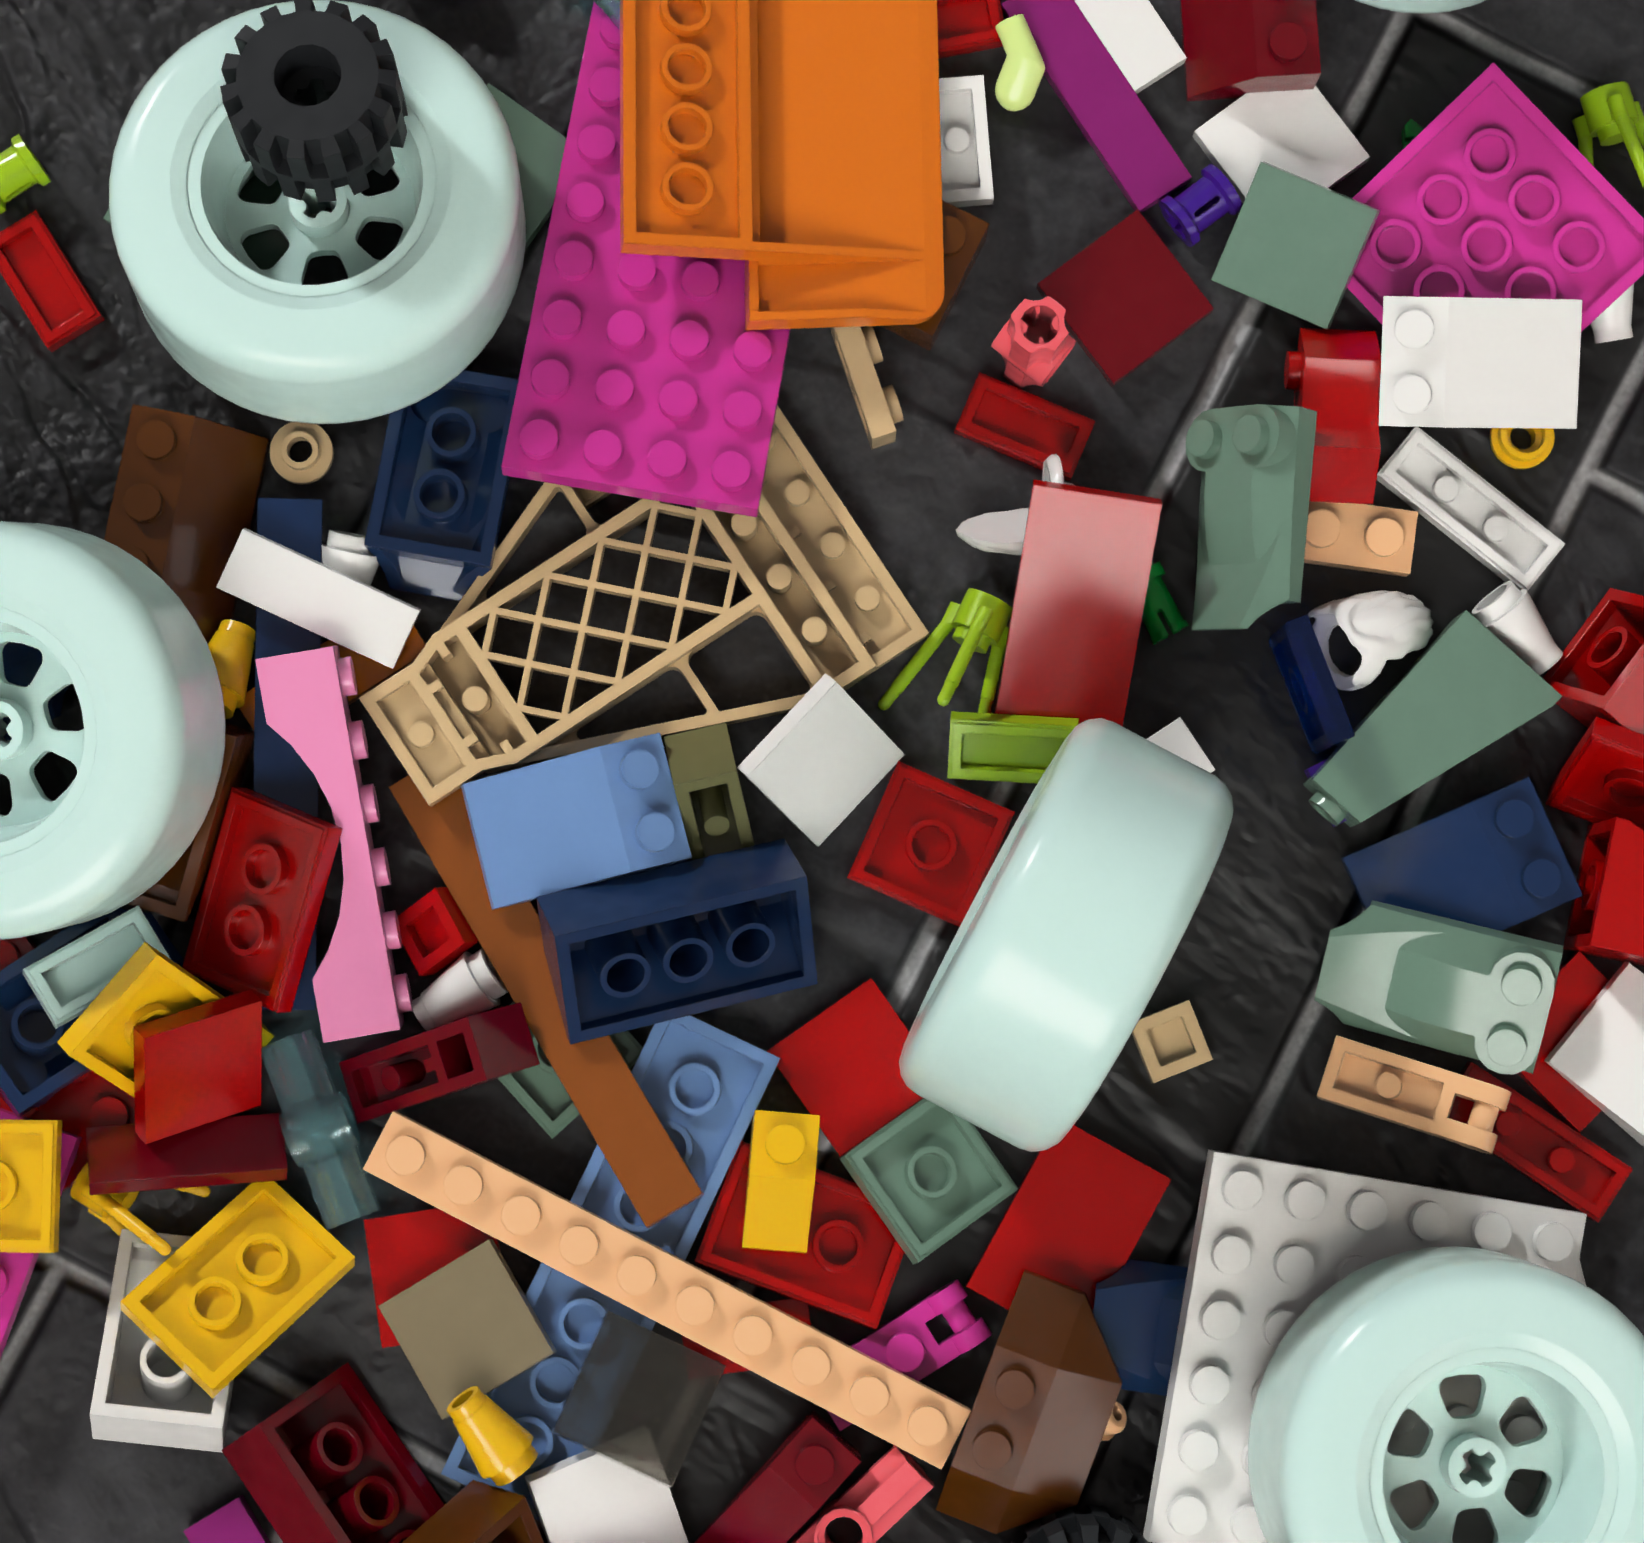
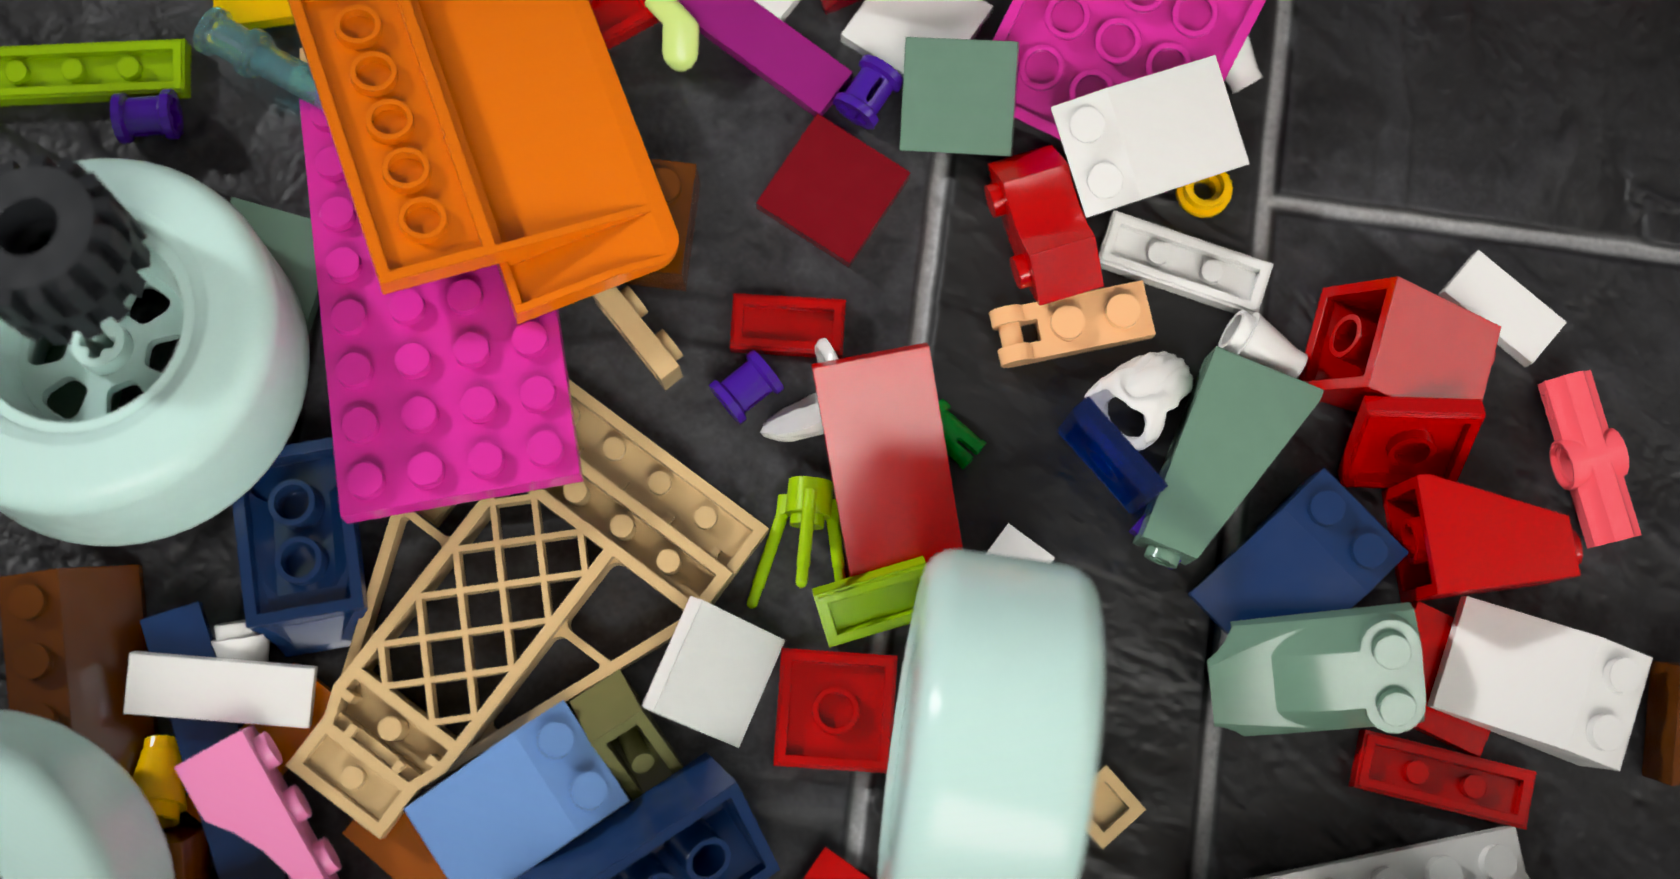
camera: 25 degrees left, 5 degrees down
tan plate [269,422,334,485] -> none
white plate [939,75,994,207] -> none
coral piece [991,296,1077,389] -> none
sand green slope [1186,404,1317,631] -> none
light nougat plate [1317,1035,1512,1154] -> none
none -> dark purple bush [708,349,784,425]

